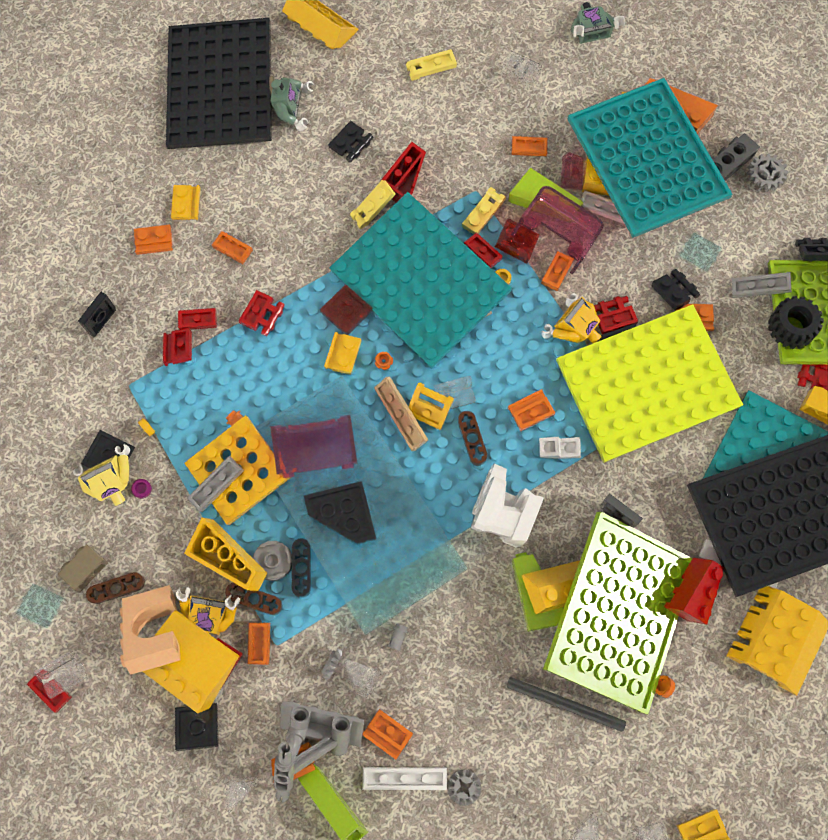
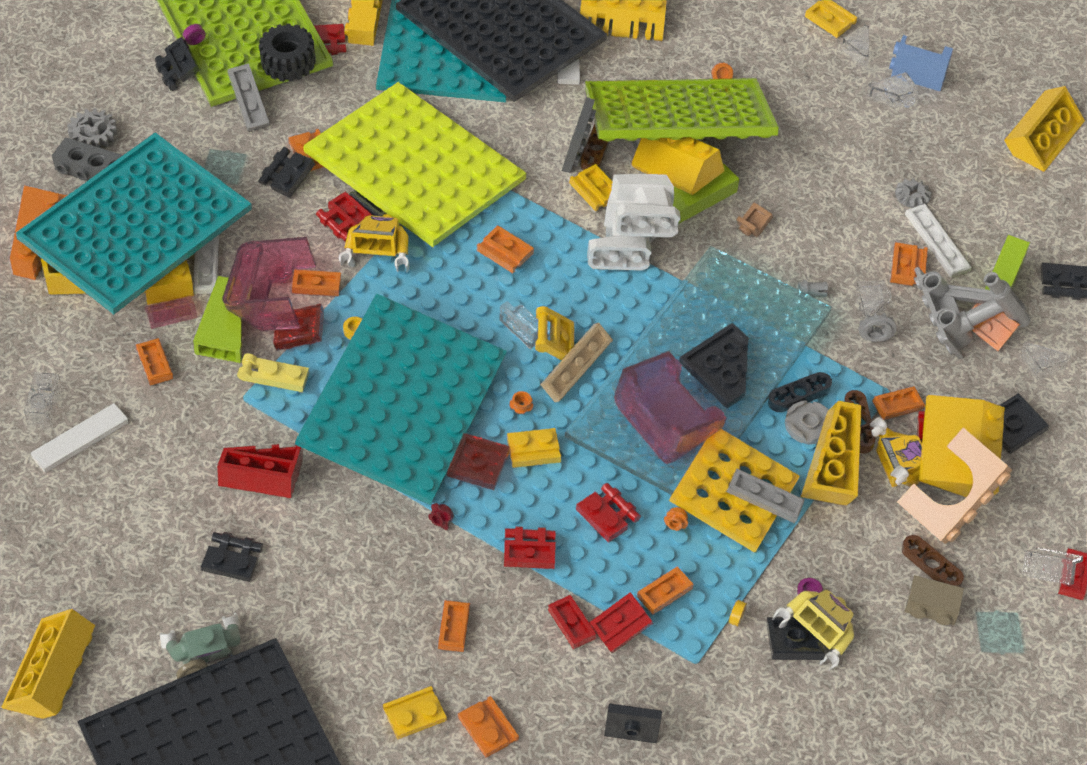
camera: 120 degrees left, 20 degrees down
light yellow plate [350,180,395,229] -> none
light yellow plate [406,49,457,81] -> none
reddish brown beam [458,411,487,466] -> none
red plate [464,232,503,268] -> none
dark grey axle [507,677,626,732] -> none
white slope [539,437,581,459] -> none
red wedge [664,558,724,625] -> none
none -> white tile [31,403,129,473]
none -> dark red plate [428,503,453,530]
none -> yellow plate [569,164,613,212]
none -> red plate [576,483,641,543]
none -> orange plate [637,566,693,615]
none -> medium nougat bracket [736,202,773,237]

